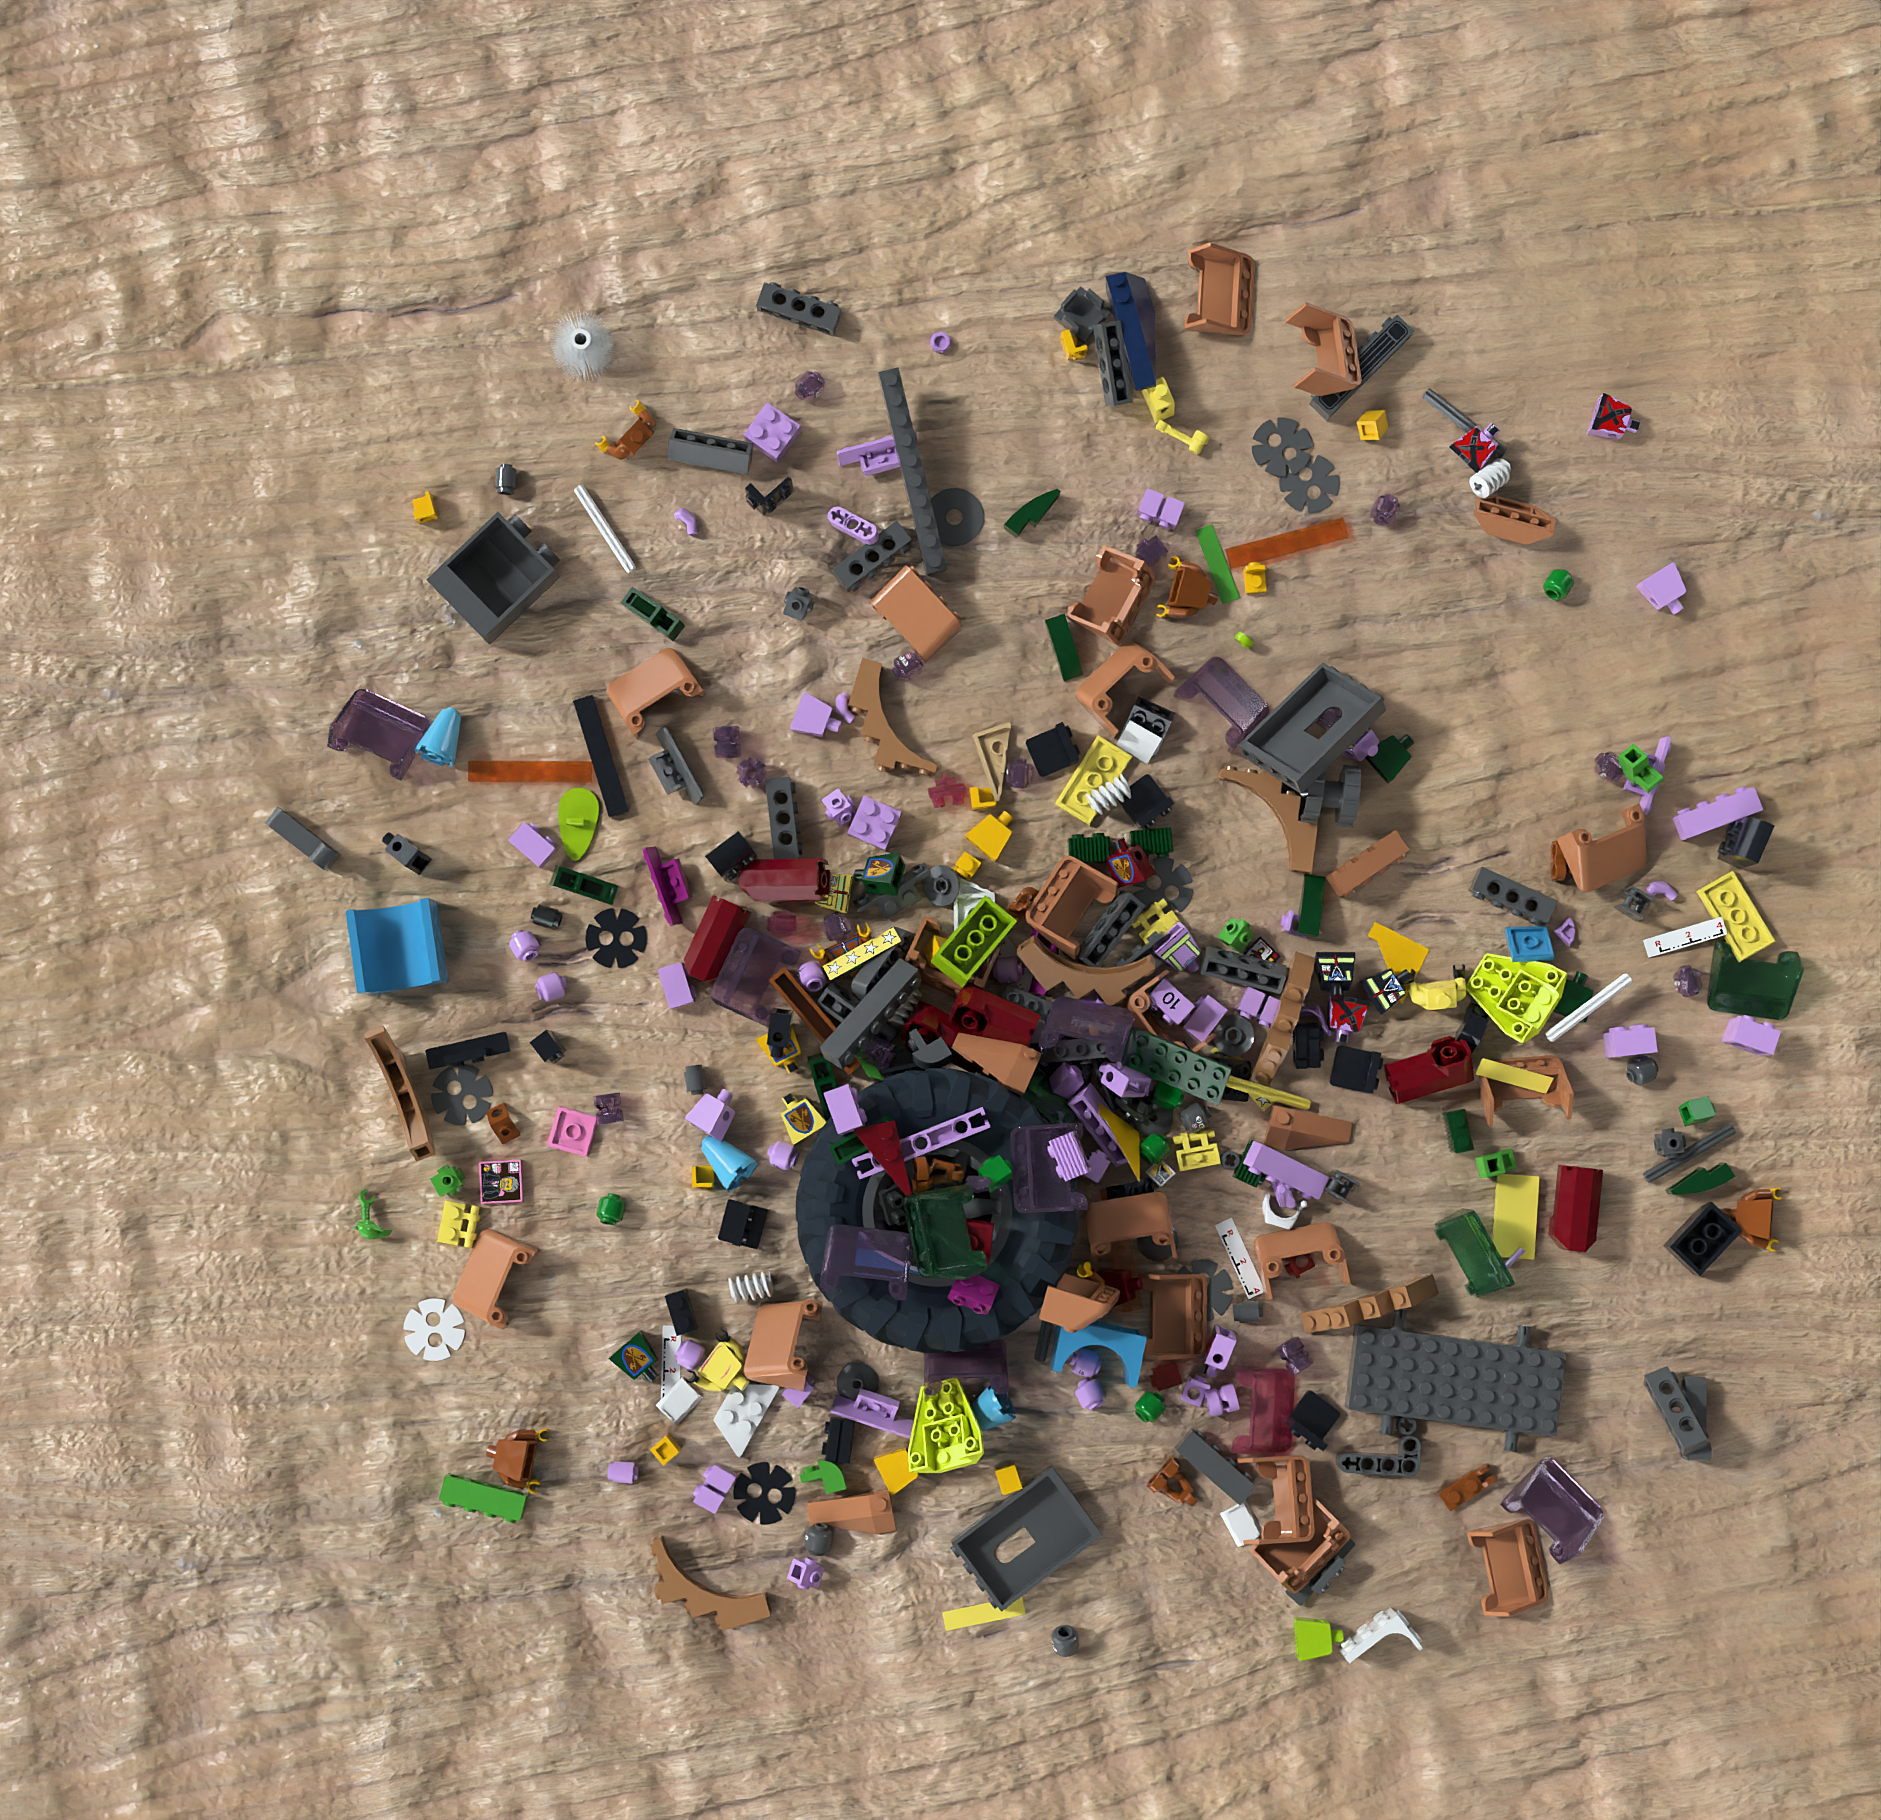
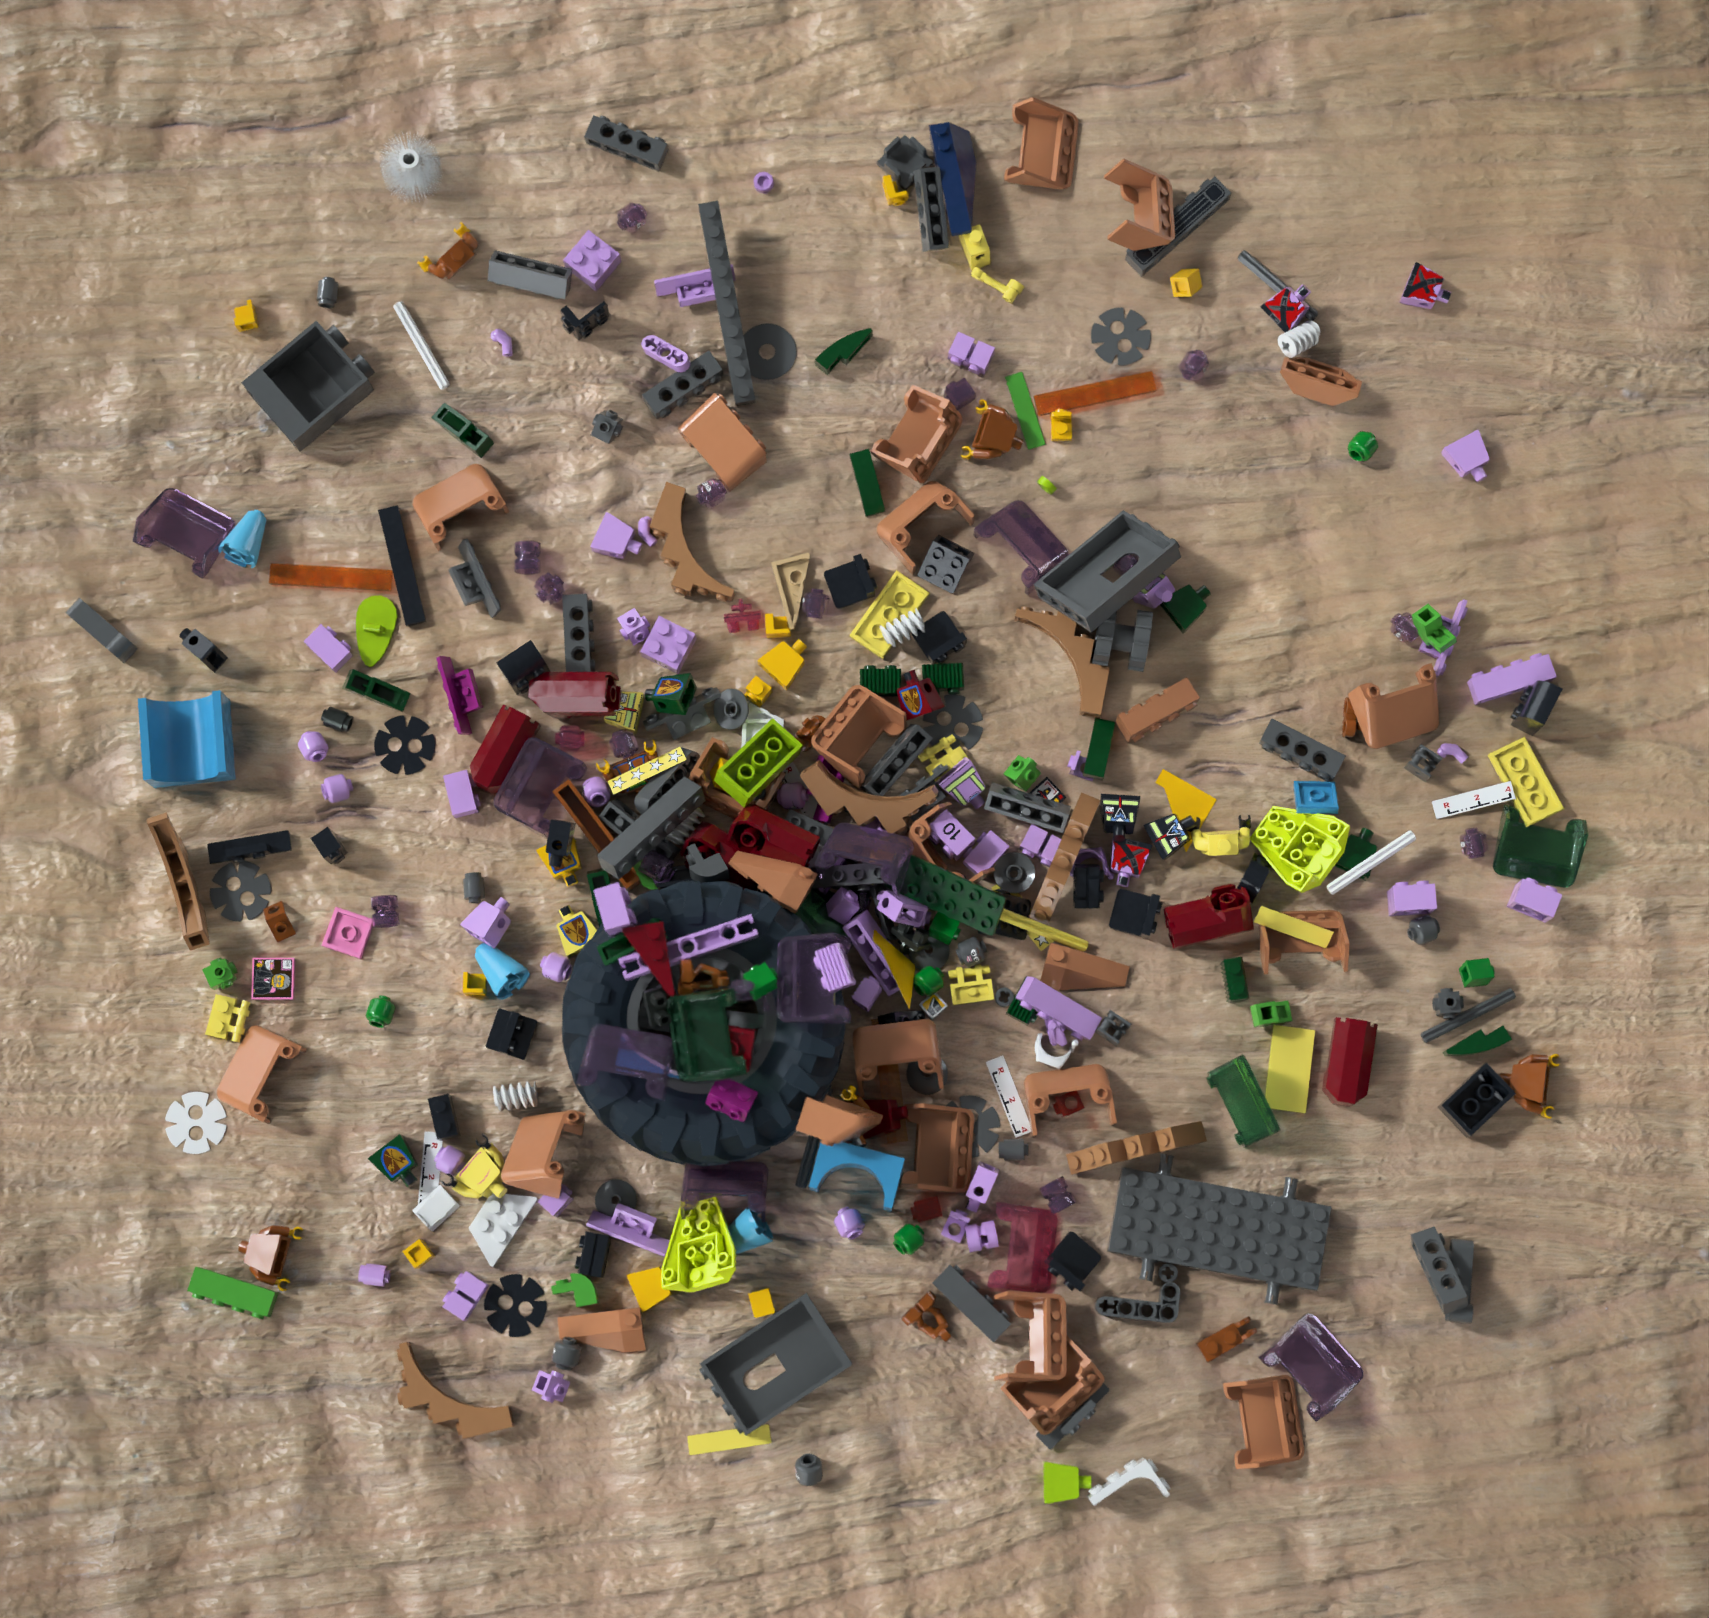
camera: 10 degrees right, 5 degrees down
bright green piece [354,1189,392,1240] -> none
lavender head [1069,1348,1101,1378] -> none
white sticker [1116,720,1162,764] -> none
white piece [1220,1499,1262,1547] -> none
dark grey piece [1252,417,1312,476] -> none
lavender piece [1492,1247,1525,1280] -> none
lavender tile [1554,917,1575,947] -> none

